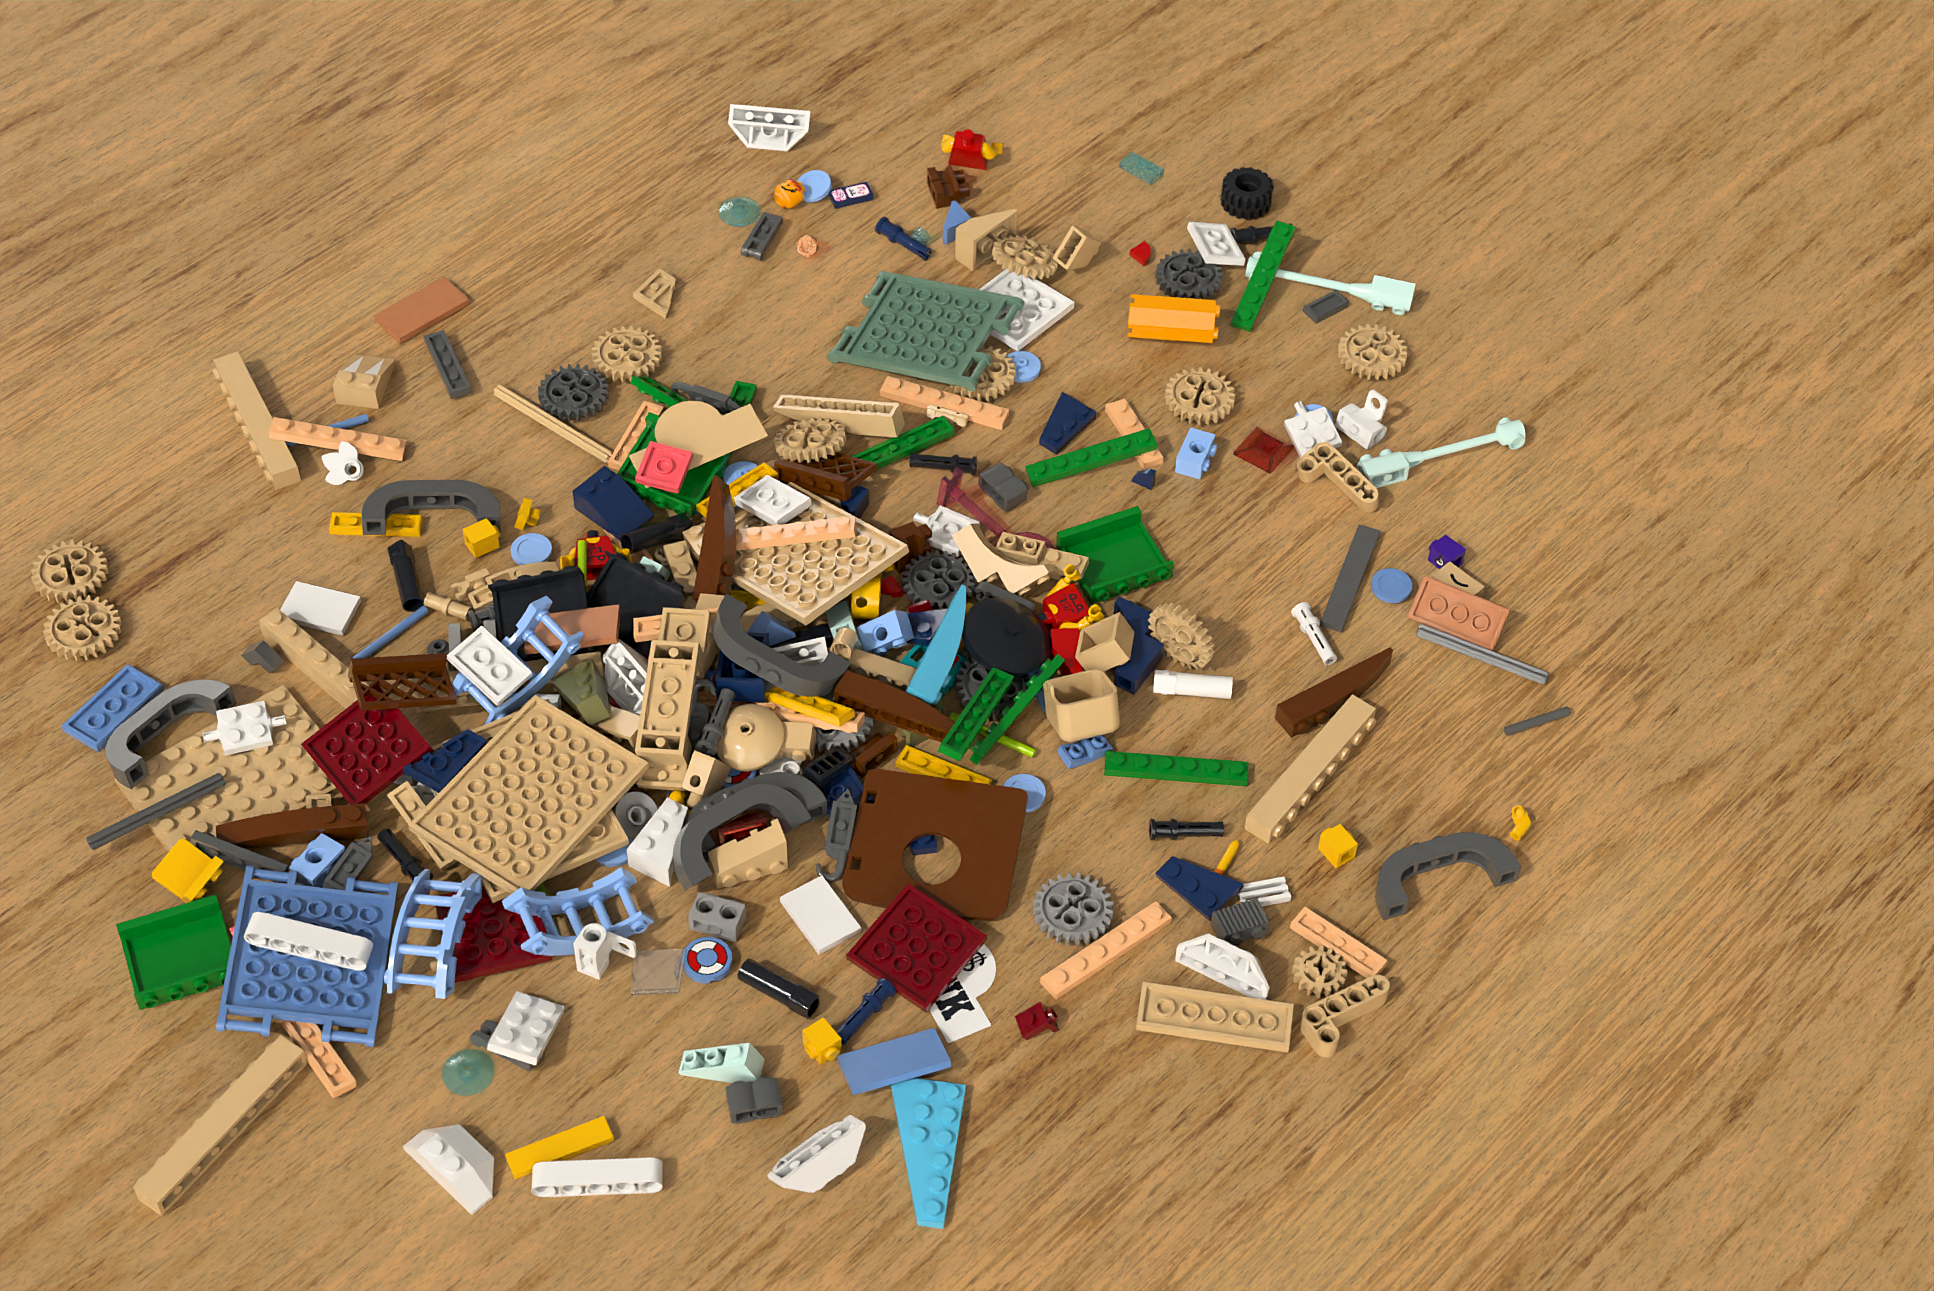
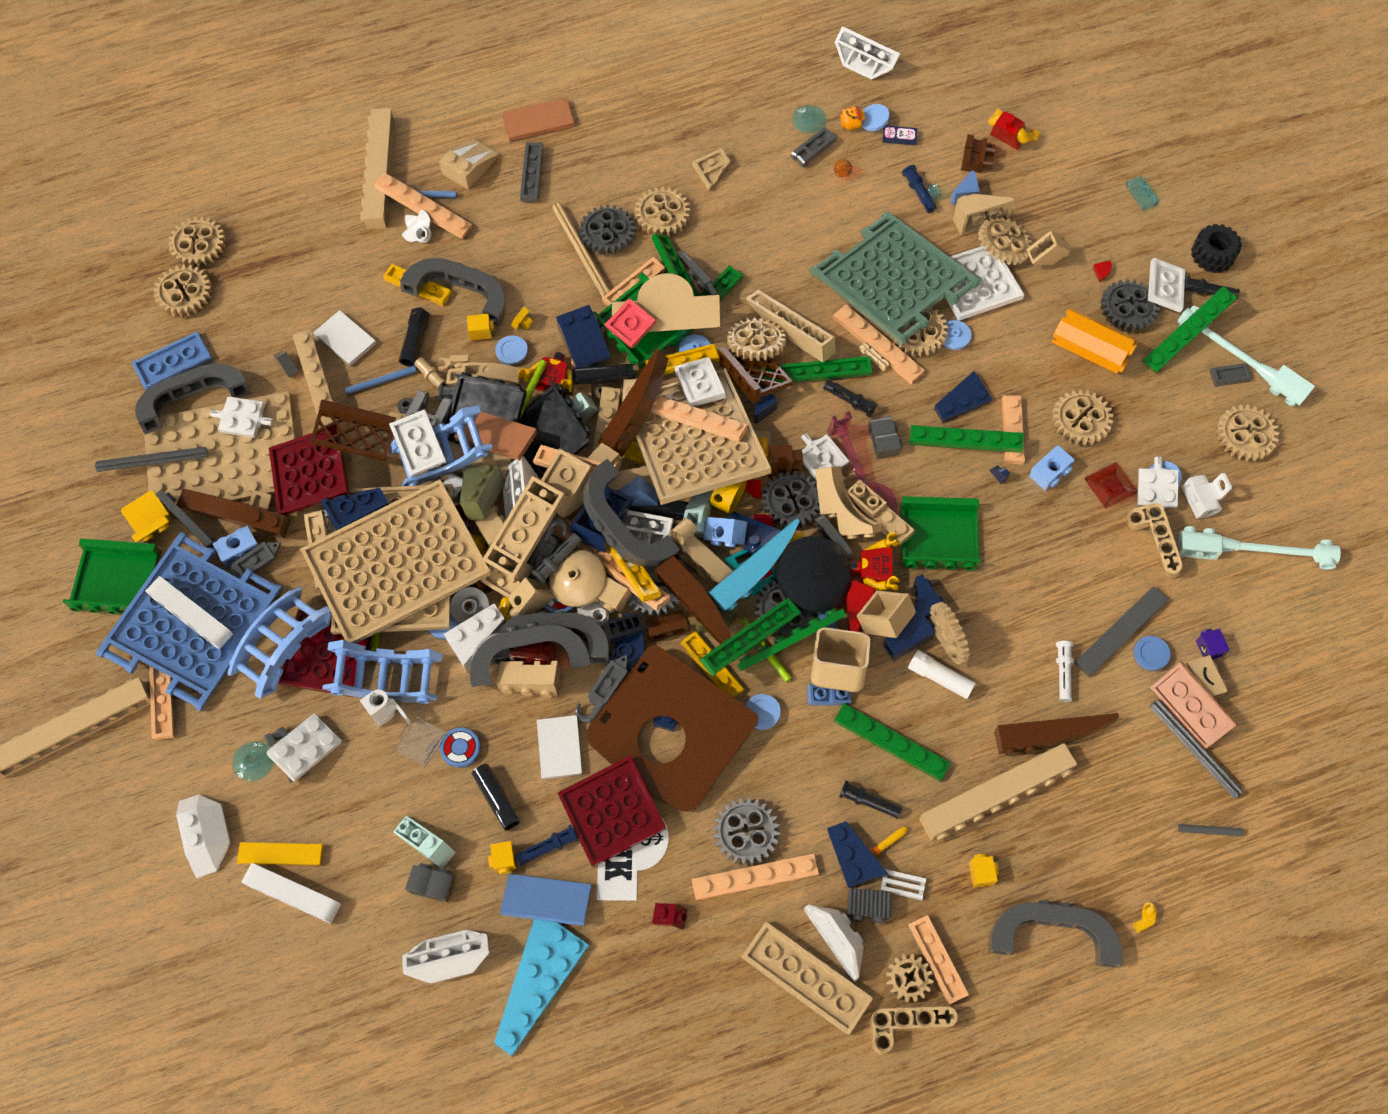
camera: 30 degrees right, 15 degrees up
black pin [377,828,433,883] -> none
light grey brick [688,892,746,942] -> none

